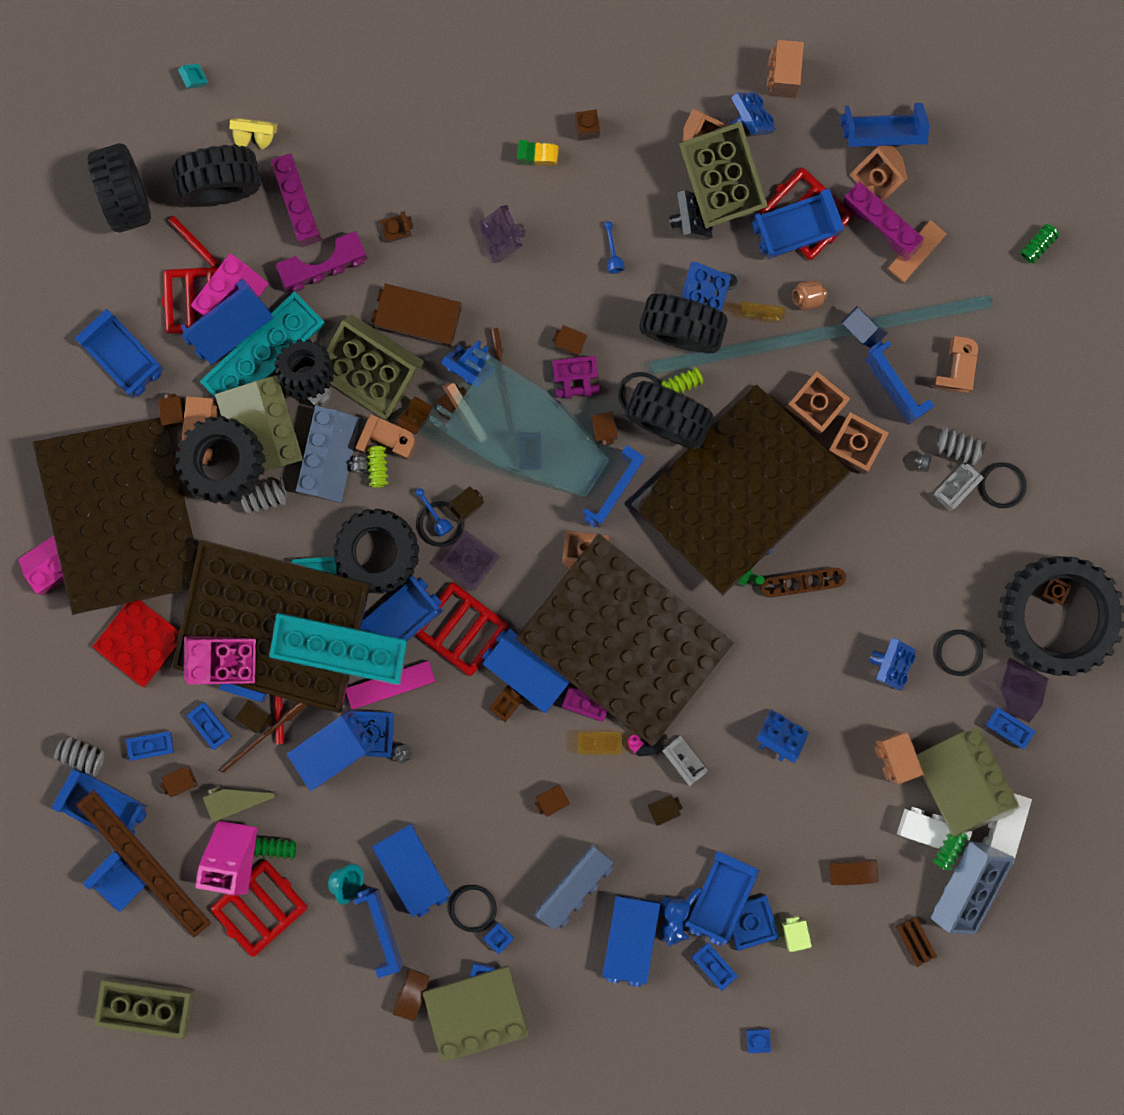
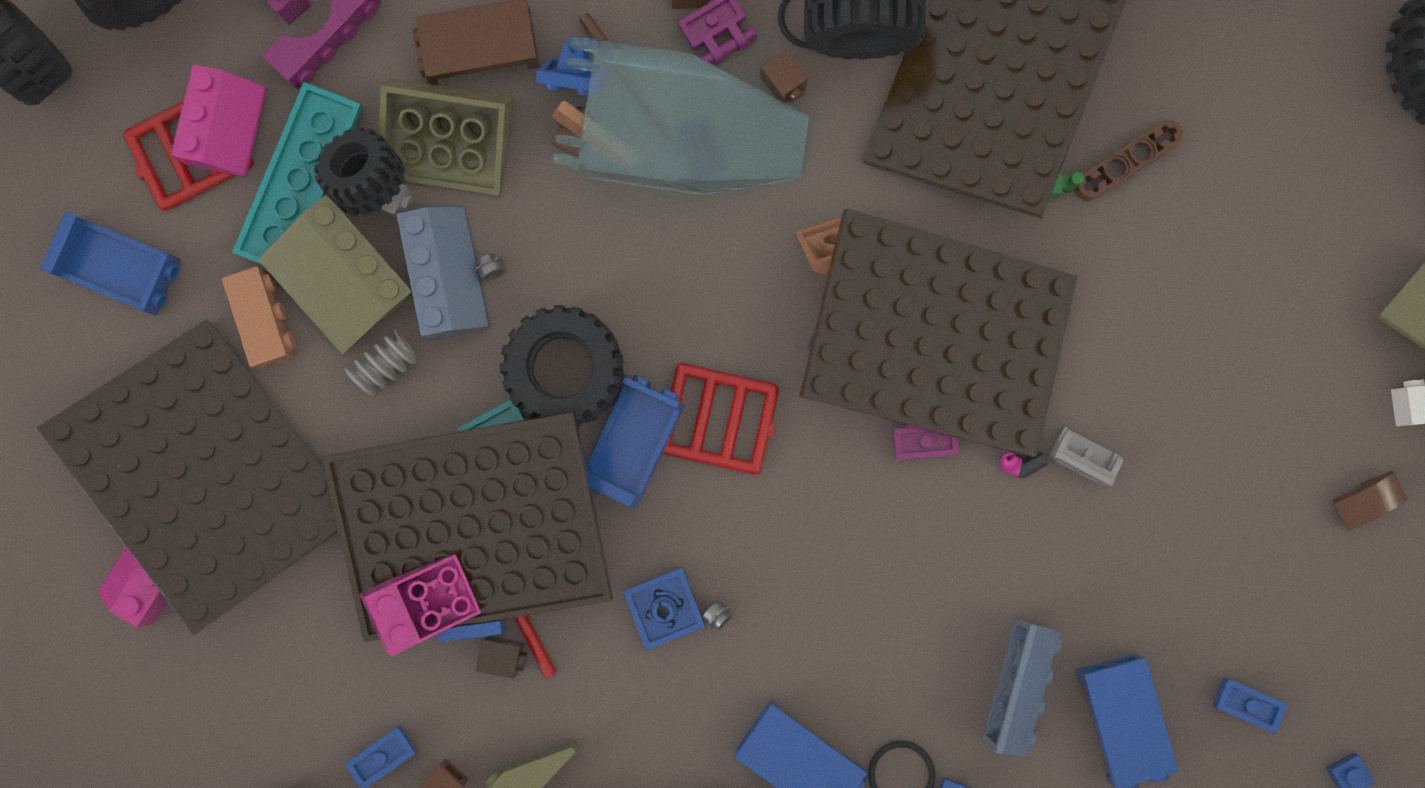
camera: 25 degrees left, 0 degrees up
red plate [92,600,180,688] -> none
reddish brown brick [157,394,185,428] -> none
red bar [168,216,219,267] -> none
black tyre [176,416,266,504] -> none
blue panel [181,278,274,365] -> none
blue plate [186,702,232,750] -> none
reddish brown piece [220,702,308,773] -> none
teal plate [269,613,408,685] -> none
blue panel [287,710,376,792] -> none
dark pink tile [346,661,436,710] -> none
nougat piece [356,414,416,460] -> none
lime piece [367,446,389,488] -> none
reddish brown bracket [397,396,433,435] -> none
blue hinge [416,488,454,537] -> none
black tyre [418,501,465,547] -> none
clear purple plate [439,530,500,591] -> none
dark brown brick [447,486,484,524] -> none
blue panel [482,629,570,713] -> none
reddish brown bracket [489,685,525,723] -> none
reddish brown brick [535,784,570,817] -> none
clear yellow plate [577,732,622,755] -> none
blue panel [582,445,645,528] -> none
dark brown brick [647,794,683,826] -> none
blue animal [659,888,702,946] -> none
blue panel [685,851,760,946] -> none
blue tile [732,895,780,951] -> none
blue plate [756,709,809,763] -> none
yellowish green brick [782,916,812,952] -> none
blue plate [870,638,917,691] -> none
nougat brick [874,732,924,784] -> none
black tyre [937,630,983,676] -> none

